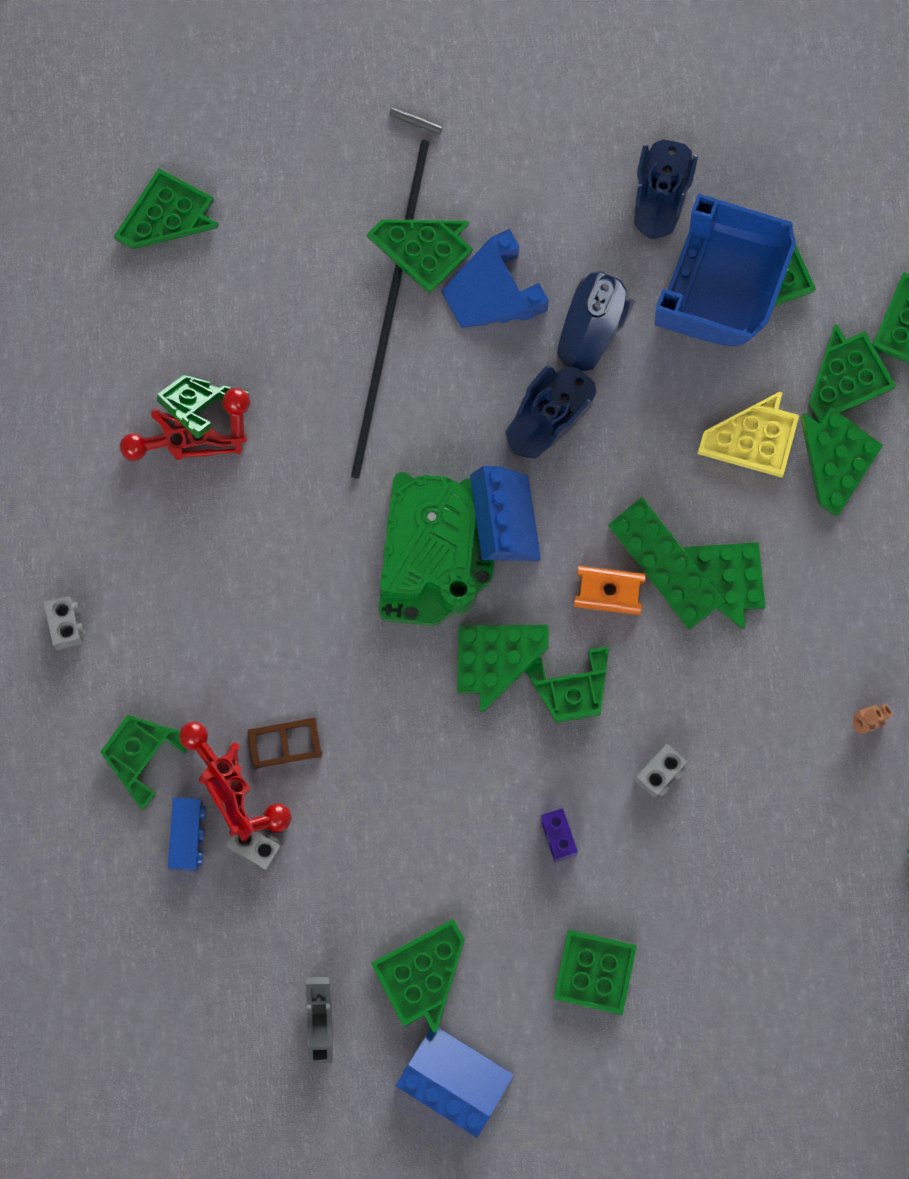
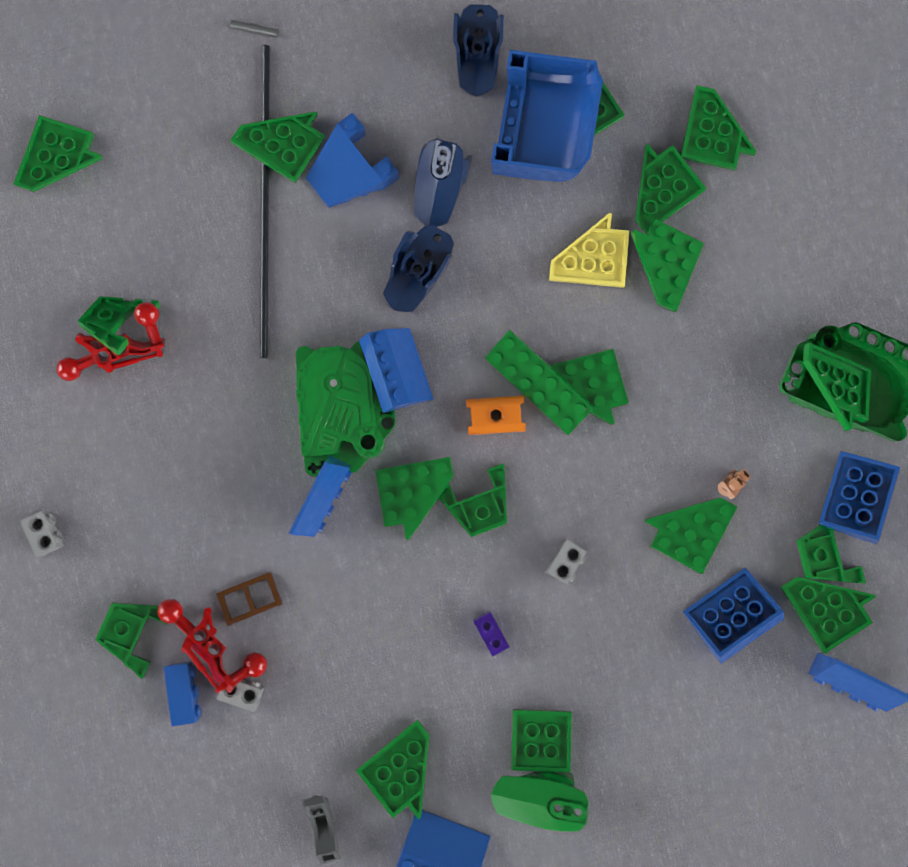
camera: 10 degrees left, 10 degrees up
none -> blue slope [289,455,352,537]
none -> green piece [491,771,590,832]
none -> green wing [644,497,737,574]
none -> blue slope [683,567,784,664]

